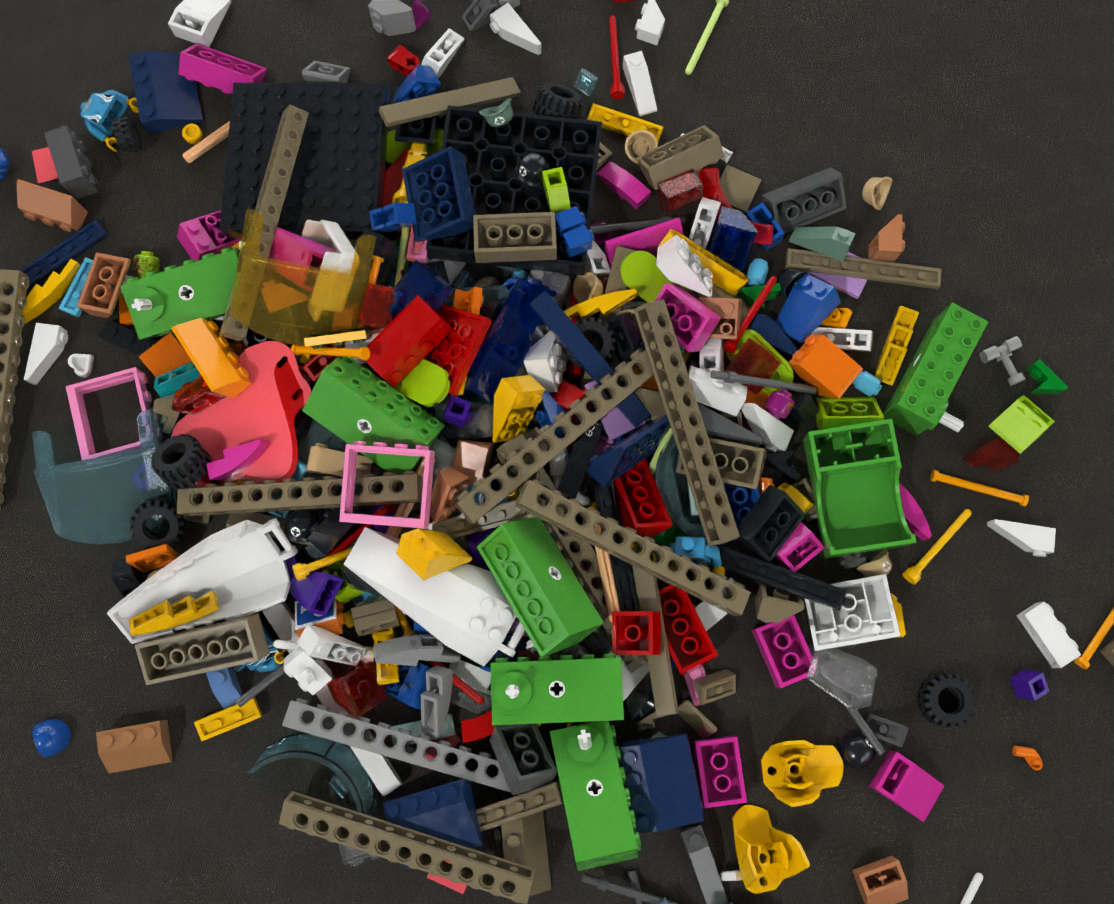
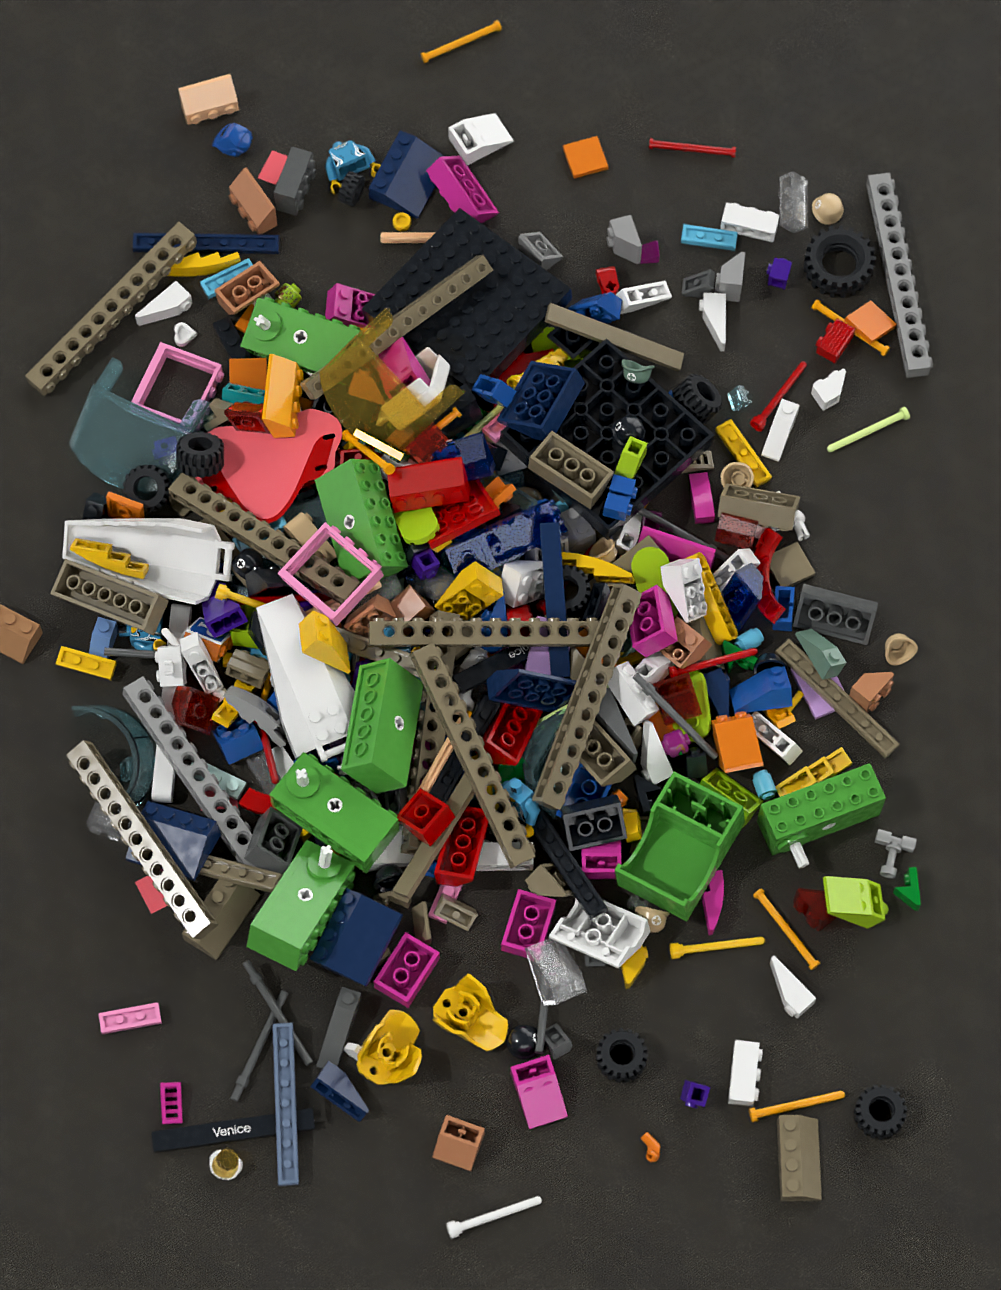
camera: 40 degrees right, 10 degrees down
dark pink slope [207,440,270,480] -> none
light grey slope [421,665,453,738] -> none

